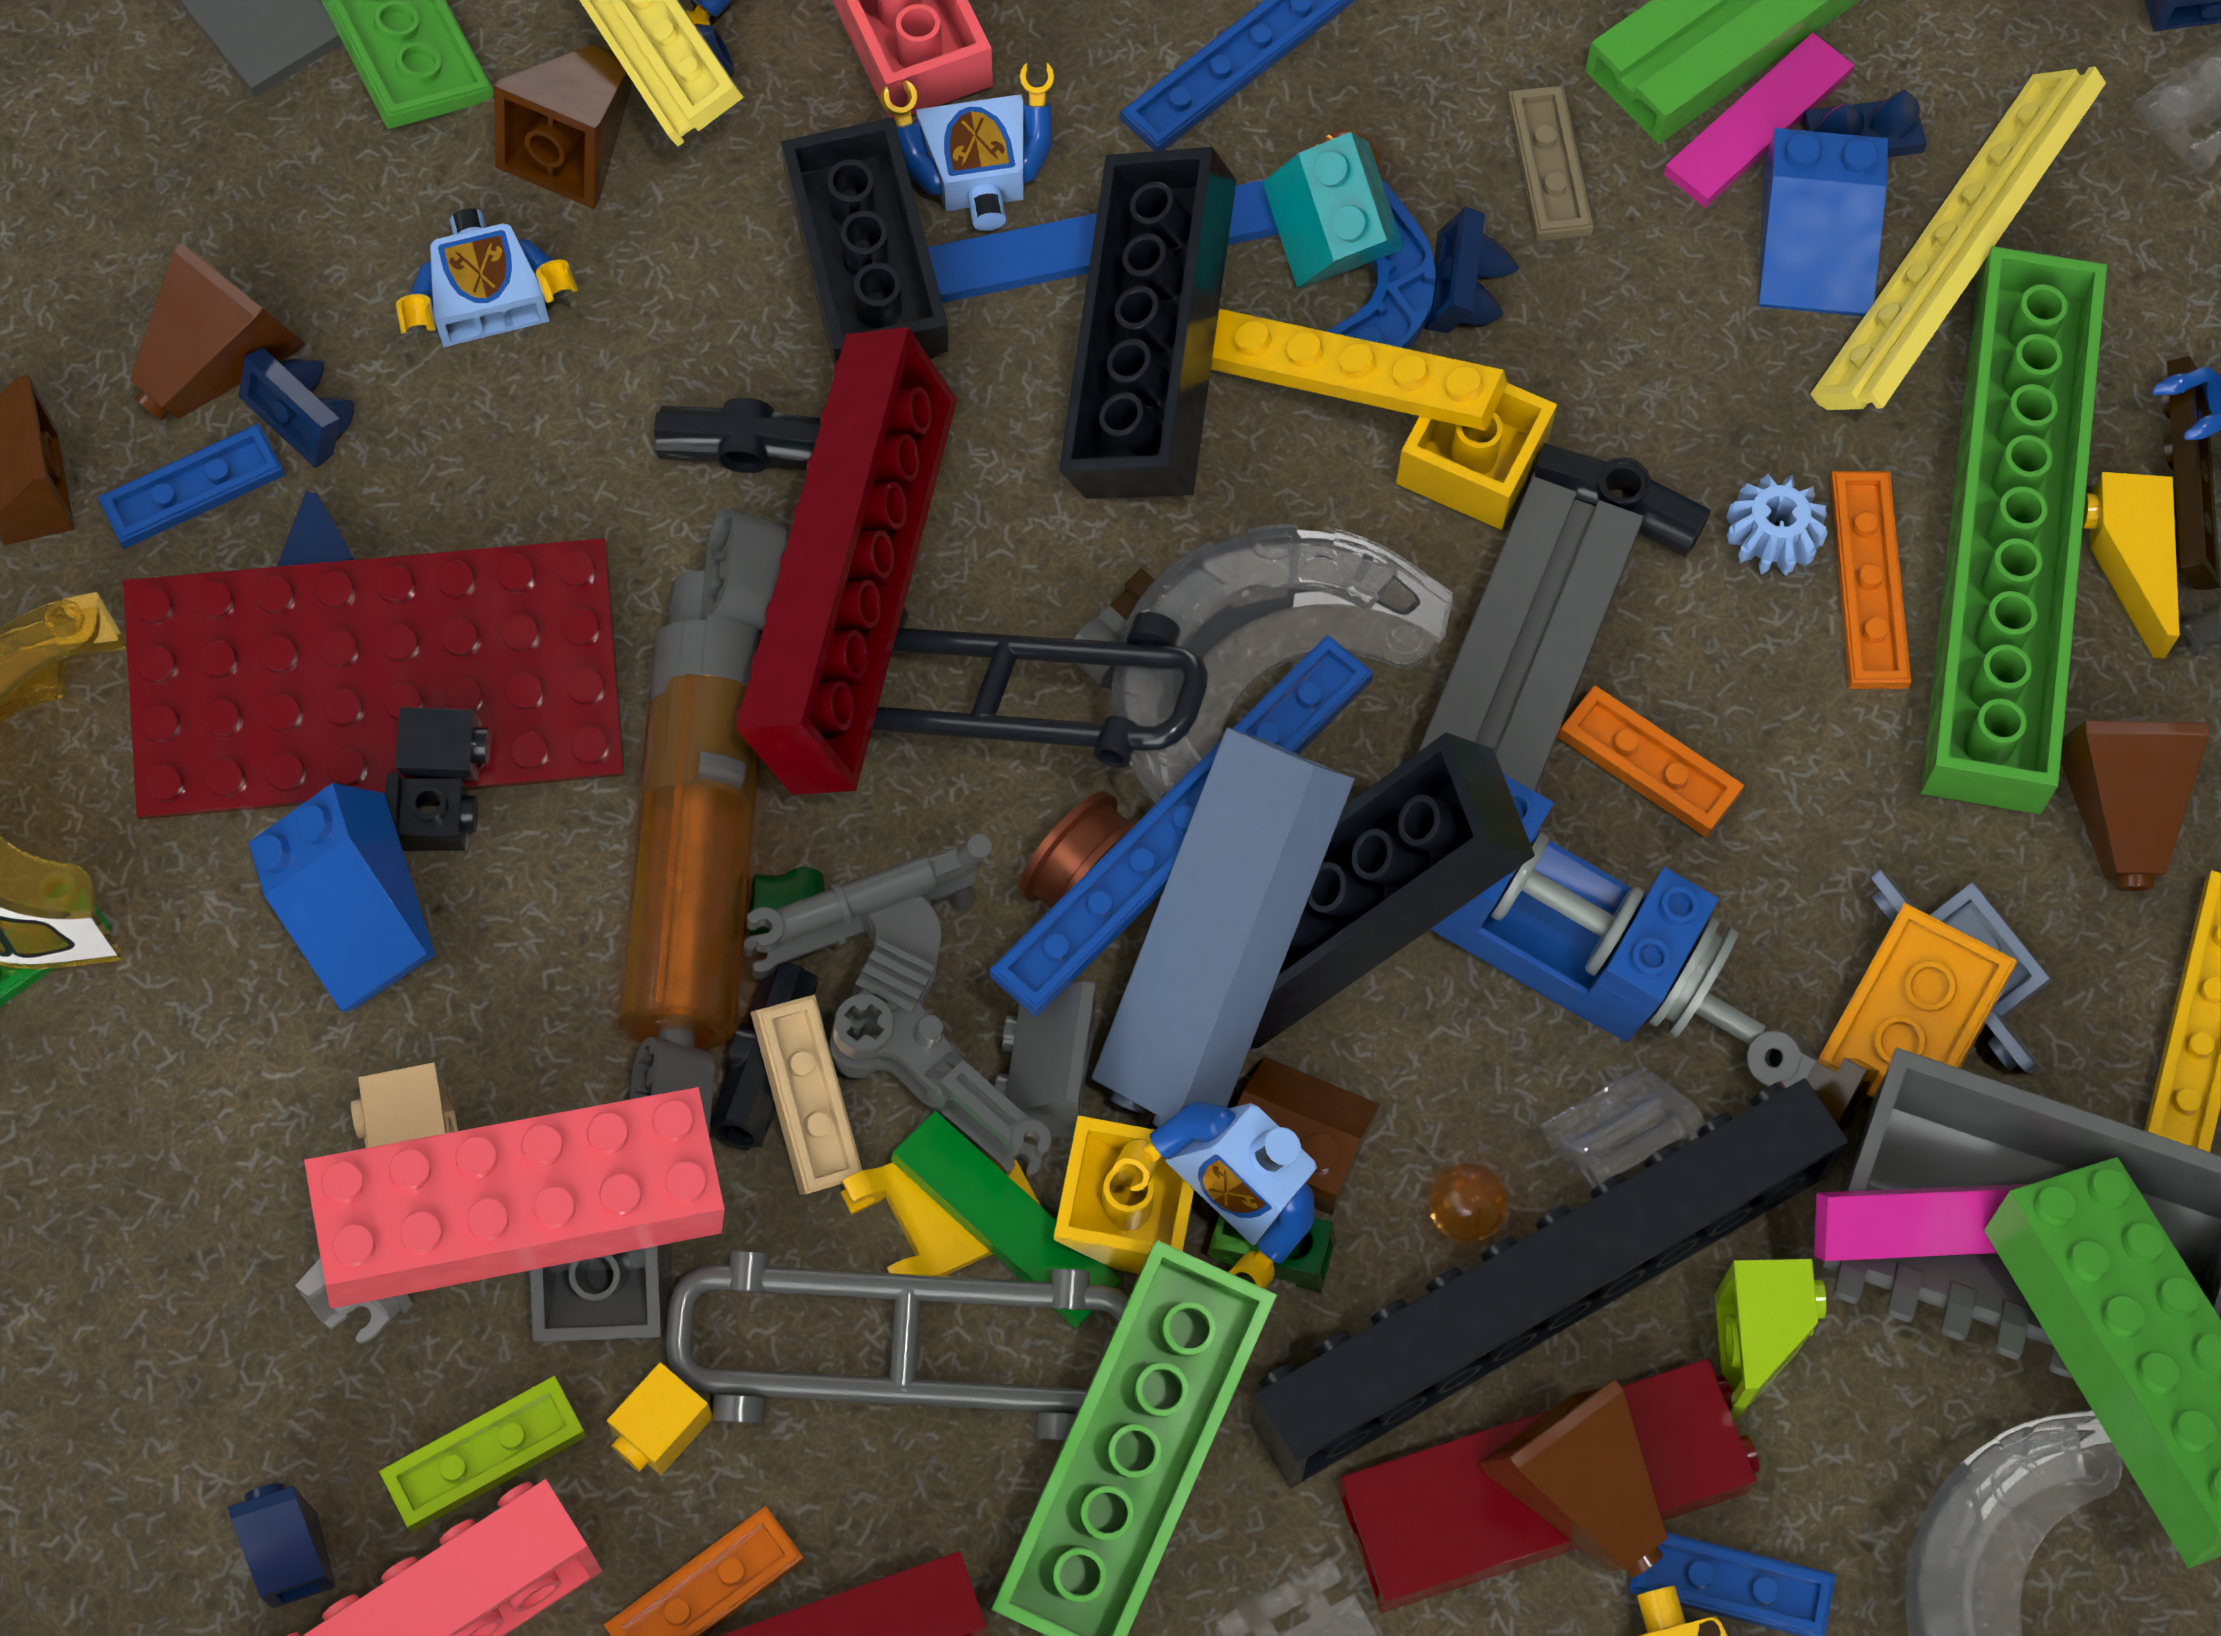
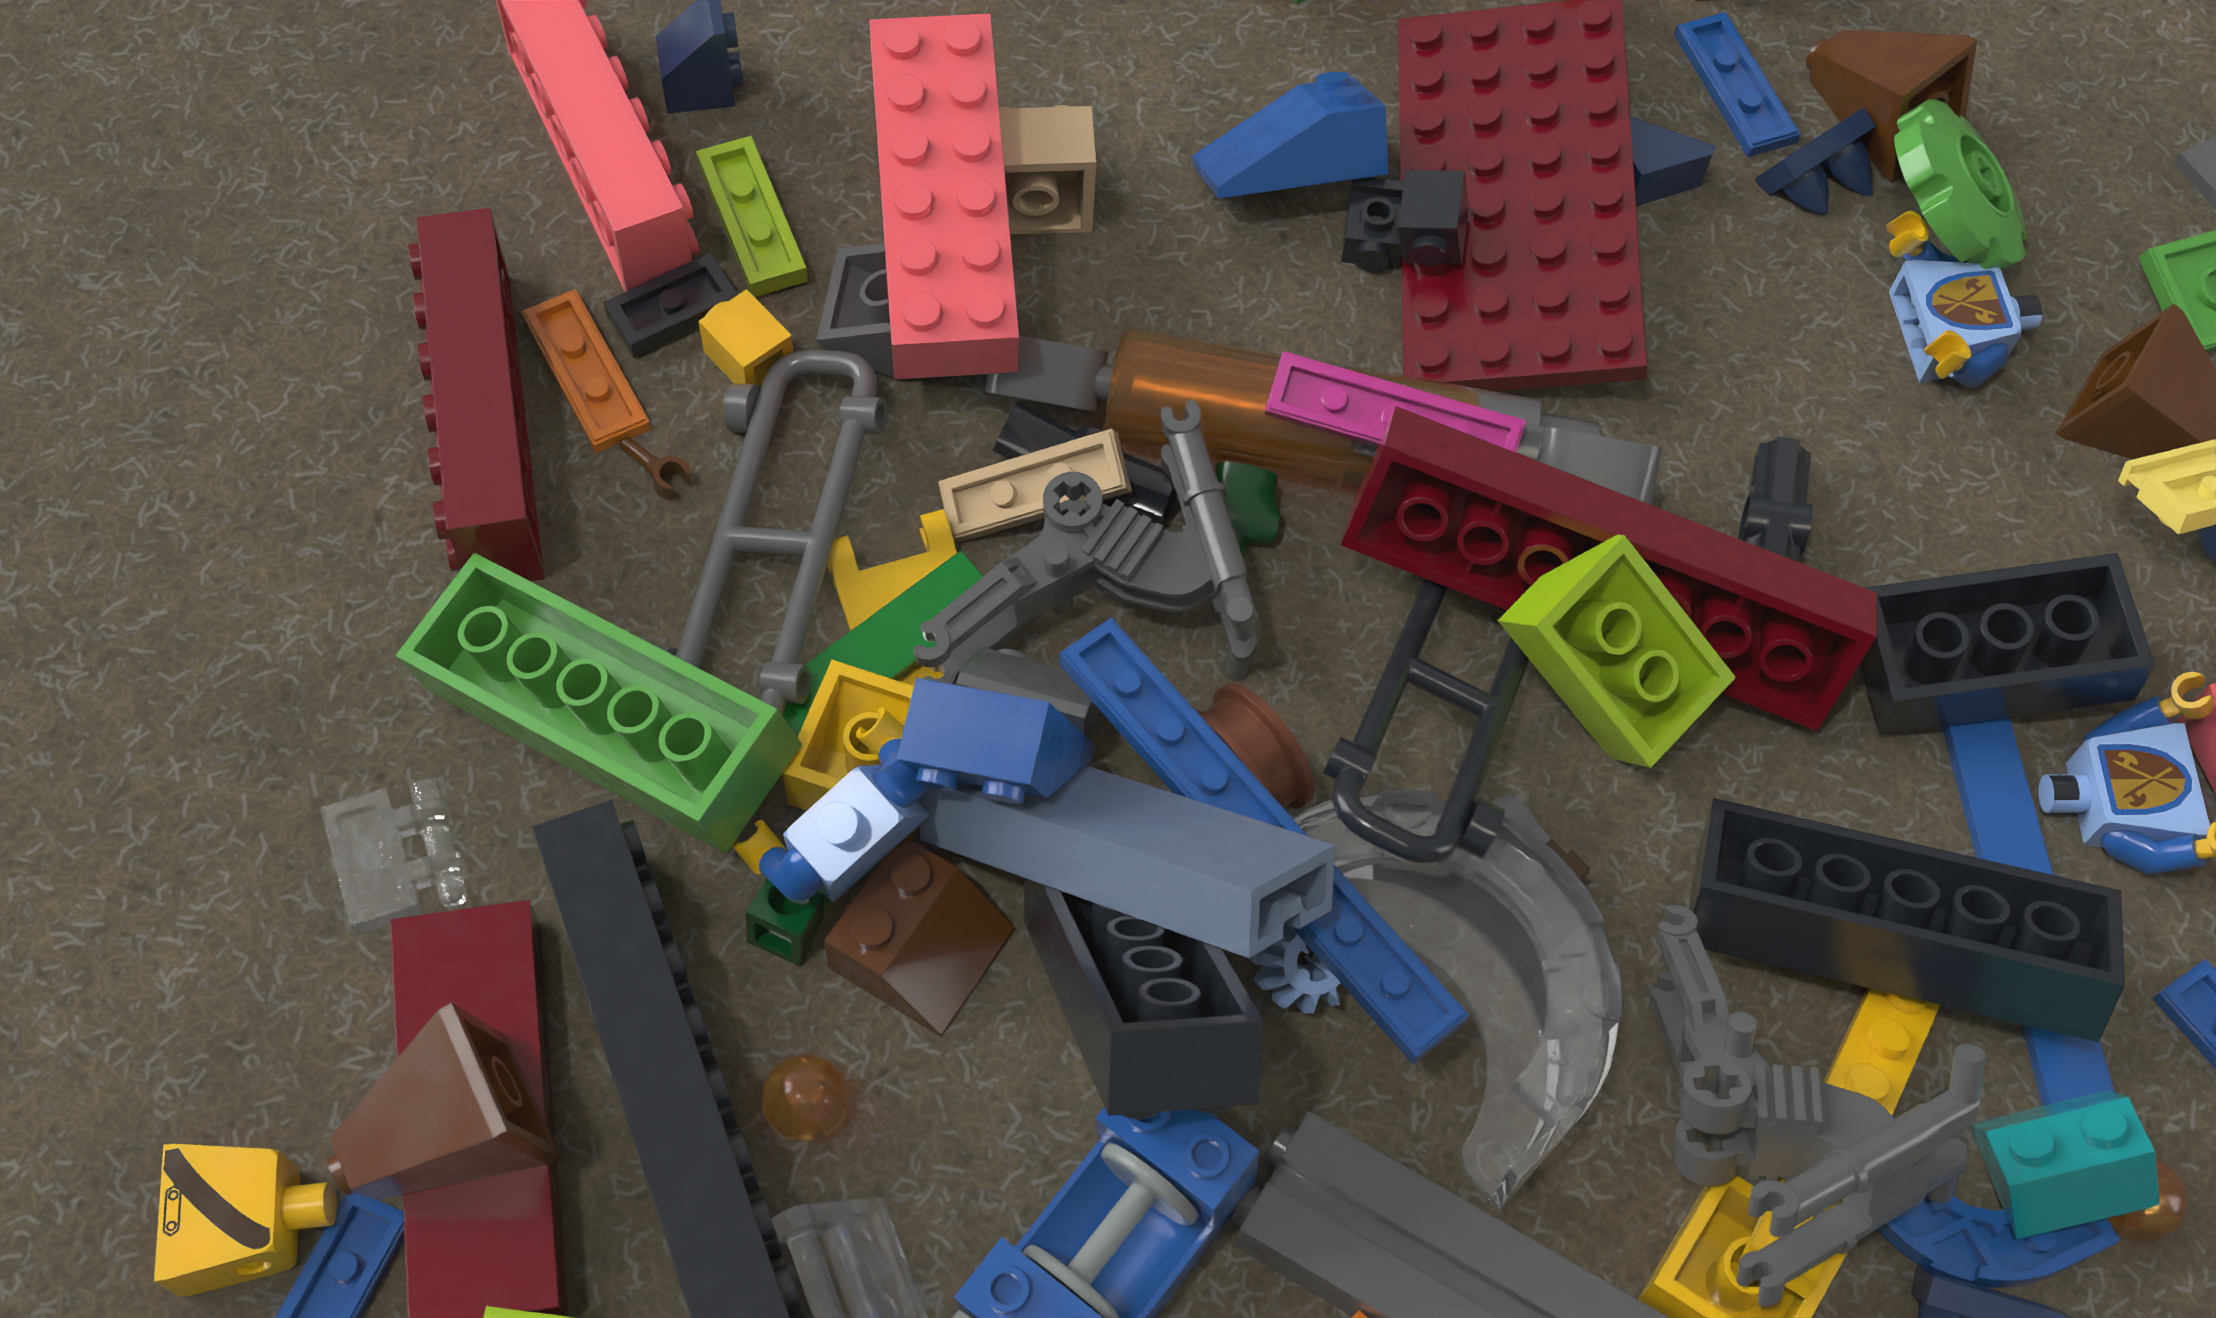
camera: 95 degrees right, 5 degrees down
none -> black plate [604,253,738,358]
none -> reddish brown hand [620,437,690,500]
none -> blue slope [896,678,1096,804]
none -> dark pink tile [1264,351,1526,453]
none -> lime slope [1498,534,1736,768]
none -> dark grey piece [1648,905,1986,1306]
none -> bright green piece [1894,99,2027,271]

